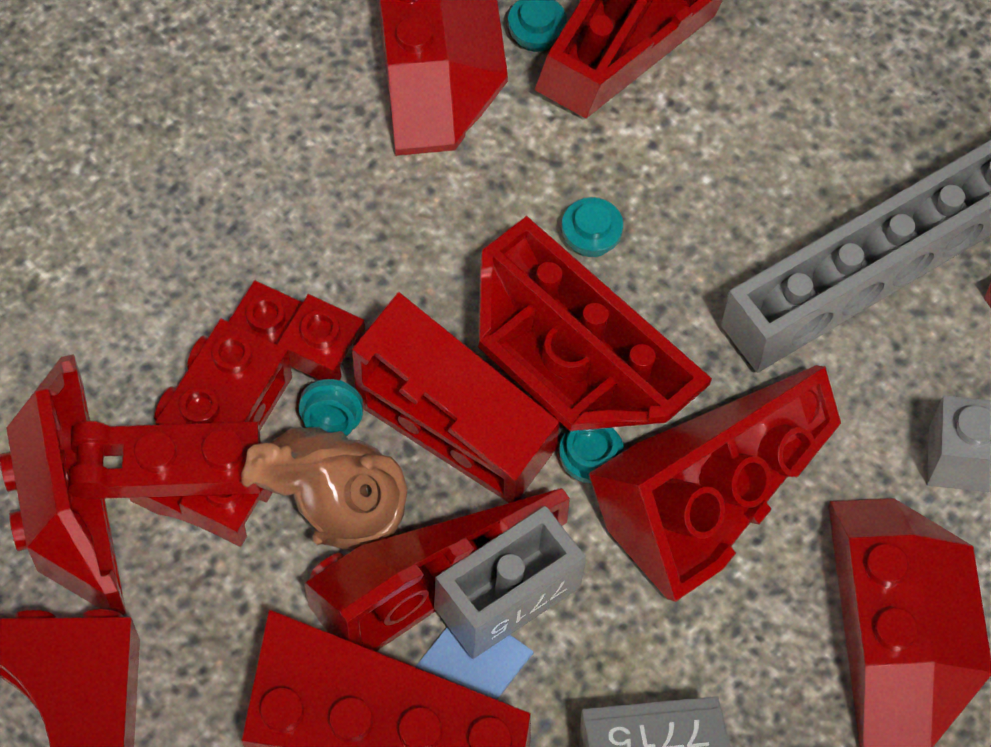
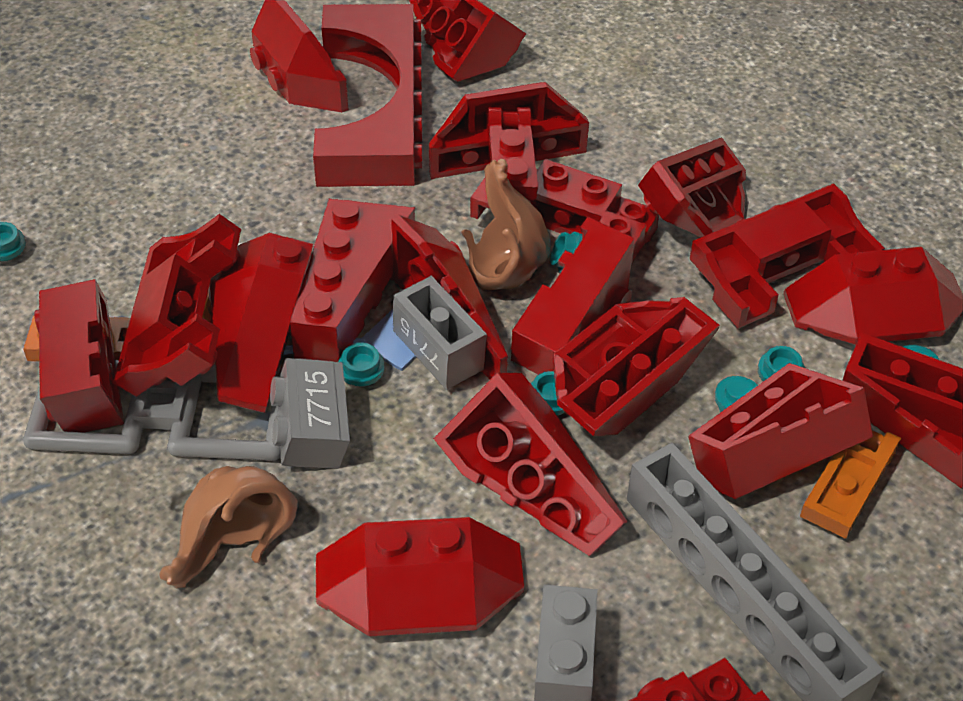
camera: 90 degrees right, 15 degrees down
none -> teal plate [338,343,384,386]
none -> red wedge [638,137,746,237]
none -> red wedge [688,363,873,499]
none -> red bracket [690,183,885,328]
none -> teal plate [758,346,805,381]
none -> orange plate [800,430,901,539]

